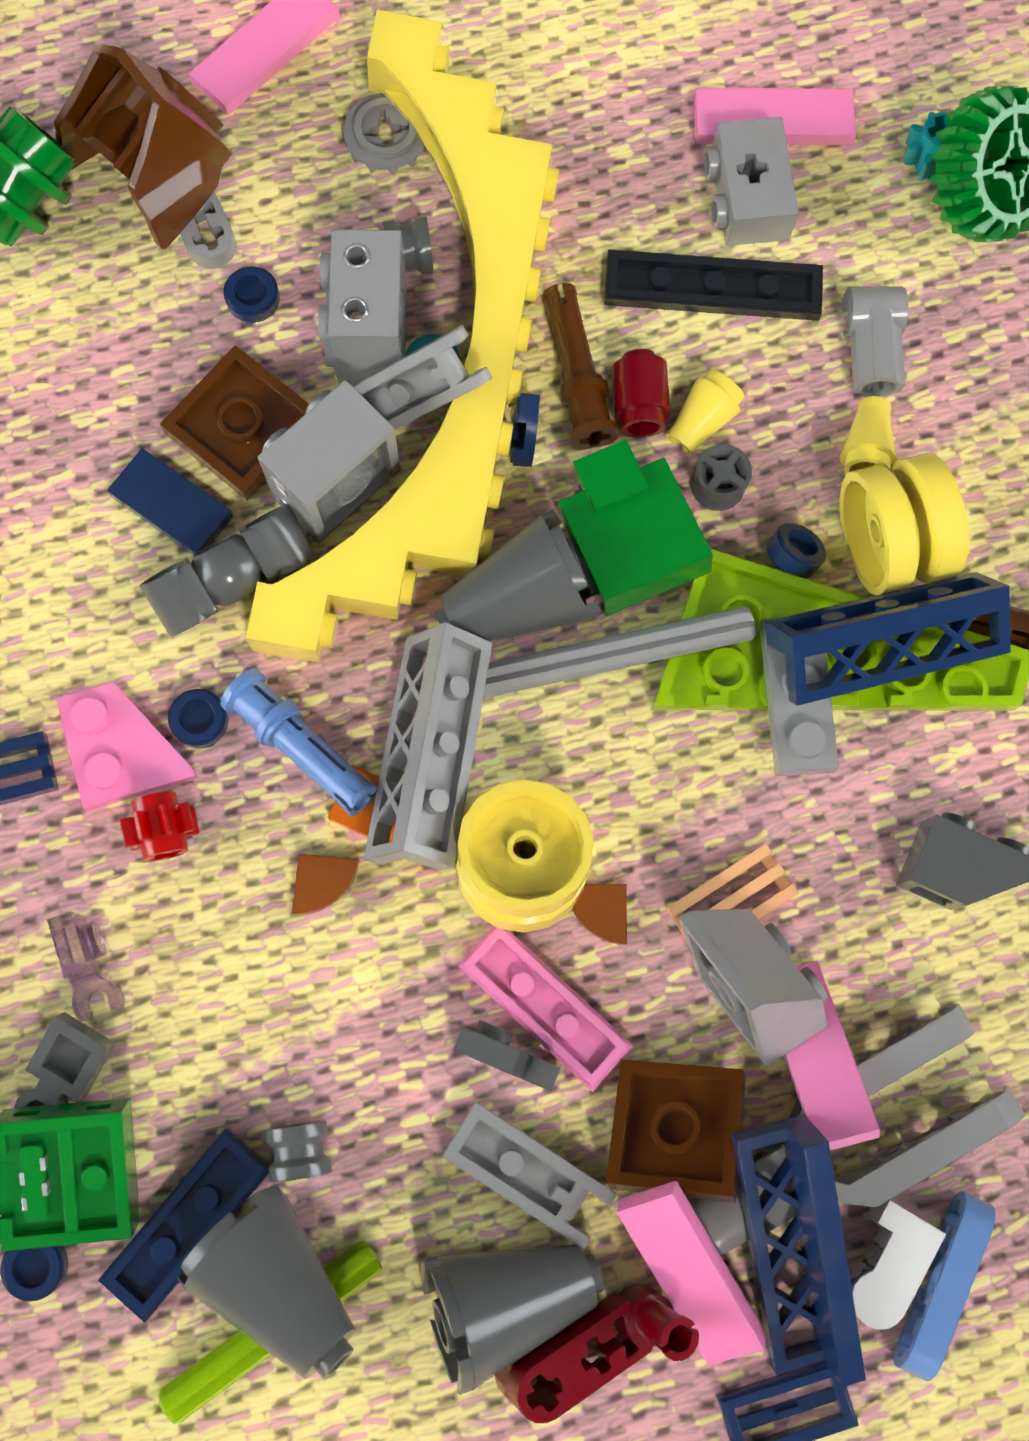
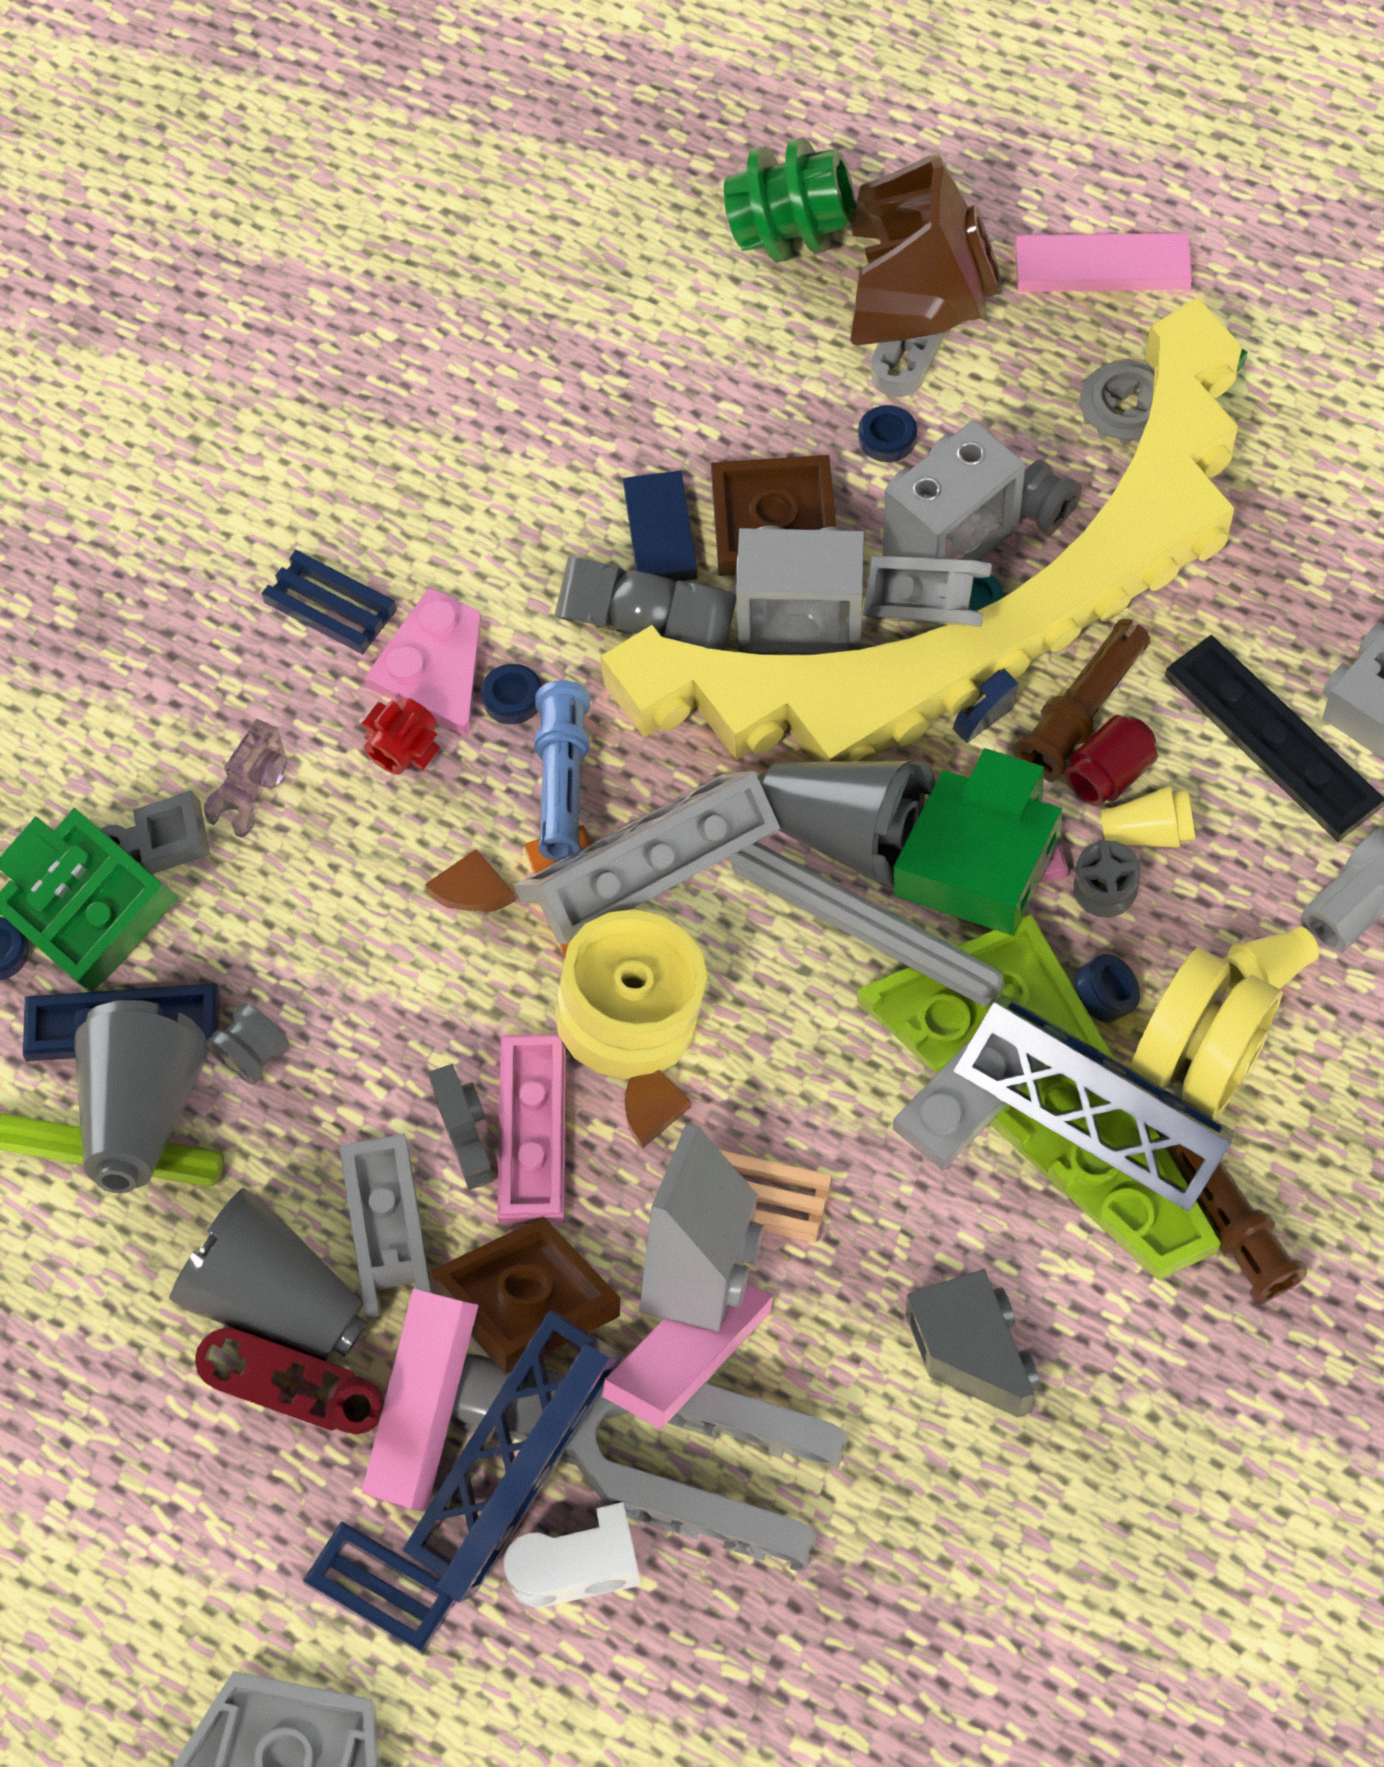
camera: 55 degrees right, 15 degrees down
medium blue beam [893,1191,995,1382] -> none

